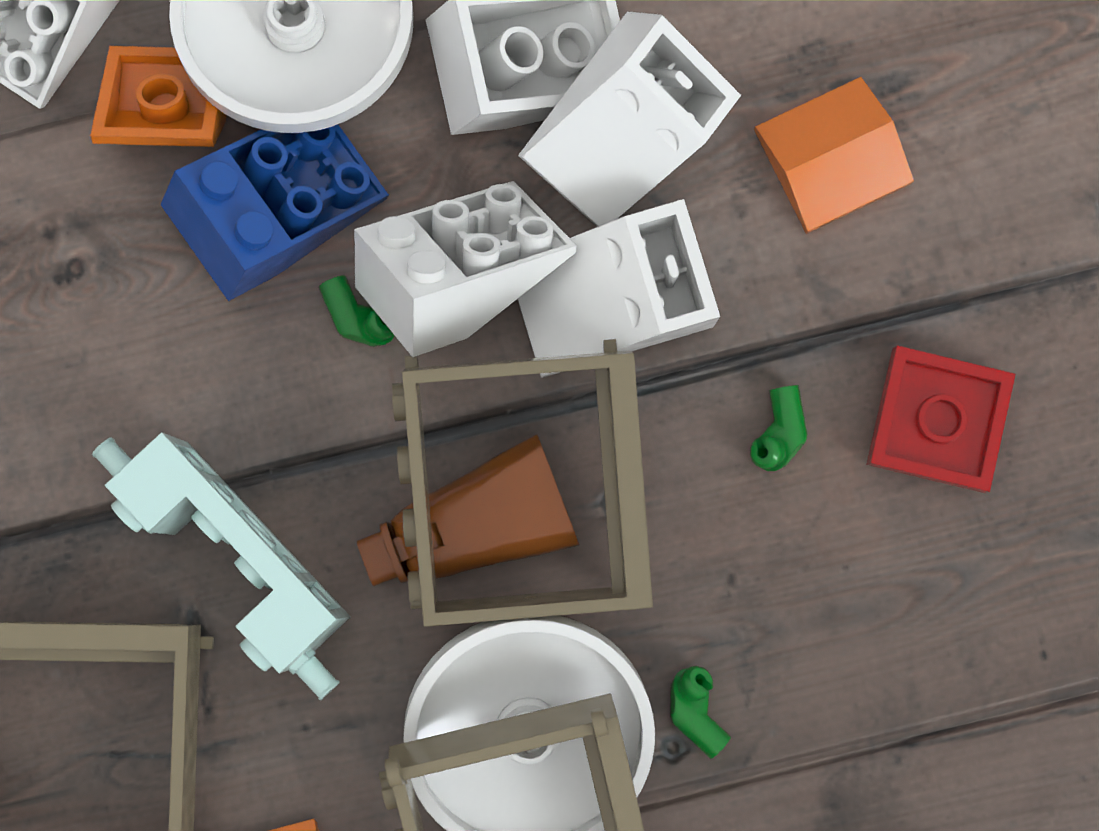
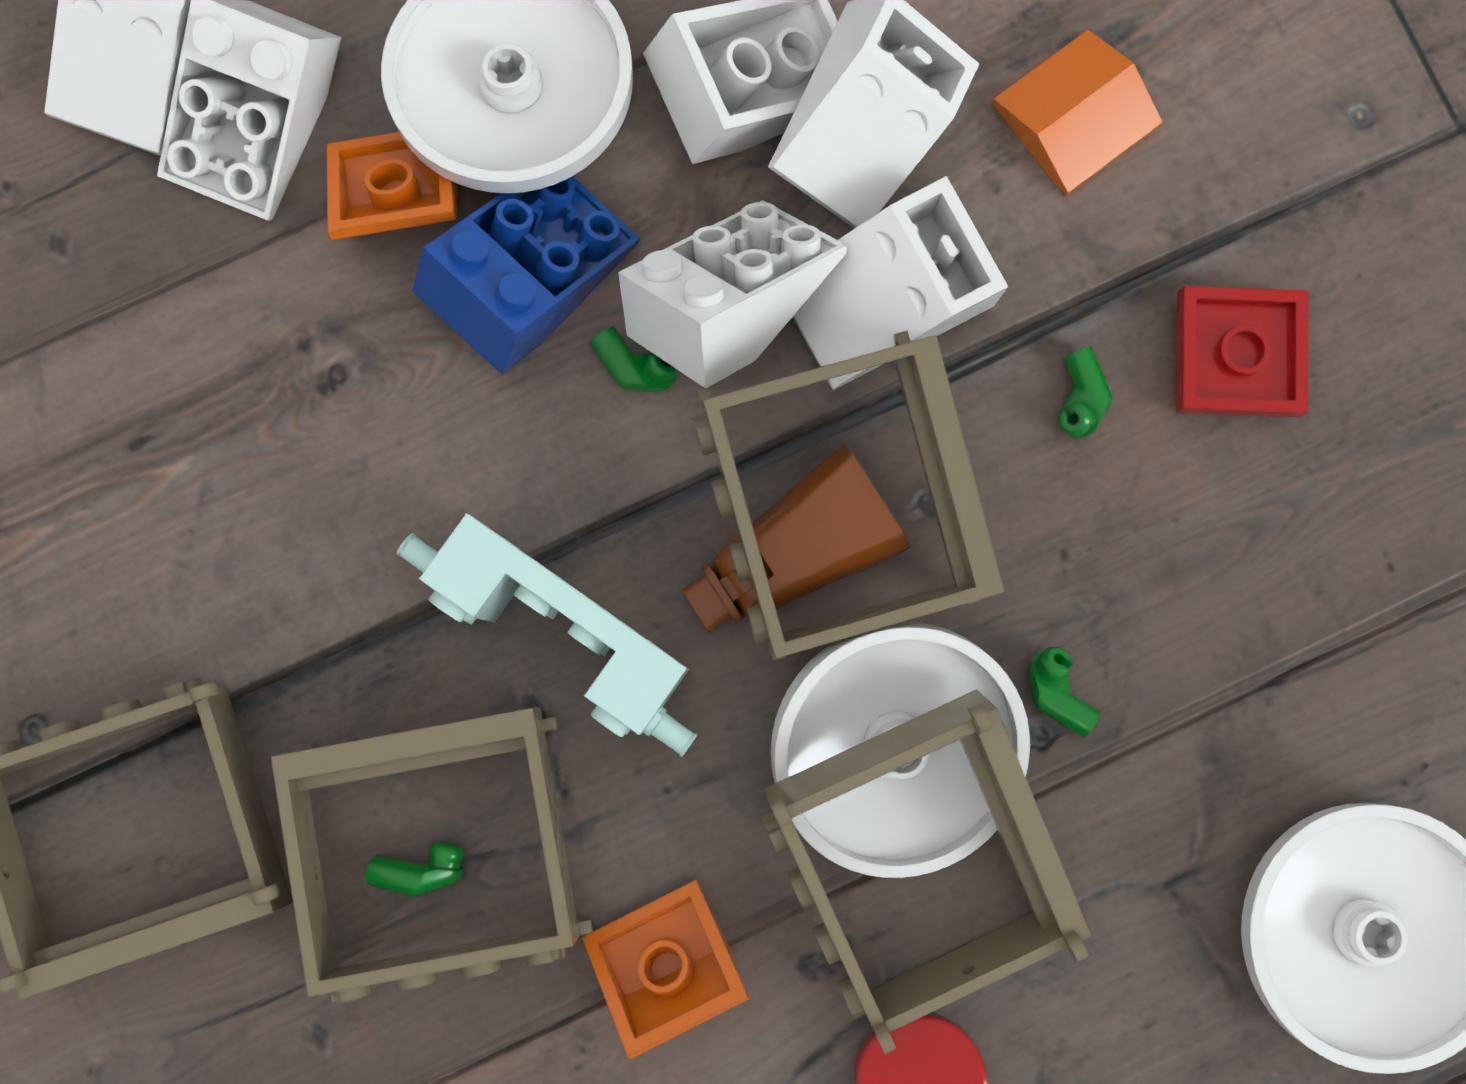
camera: 15 degrees left, 0 degrees up
none -> green arm [365,841,465,896]

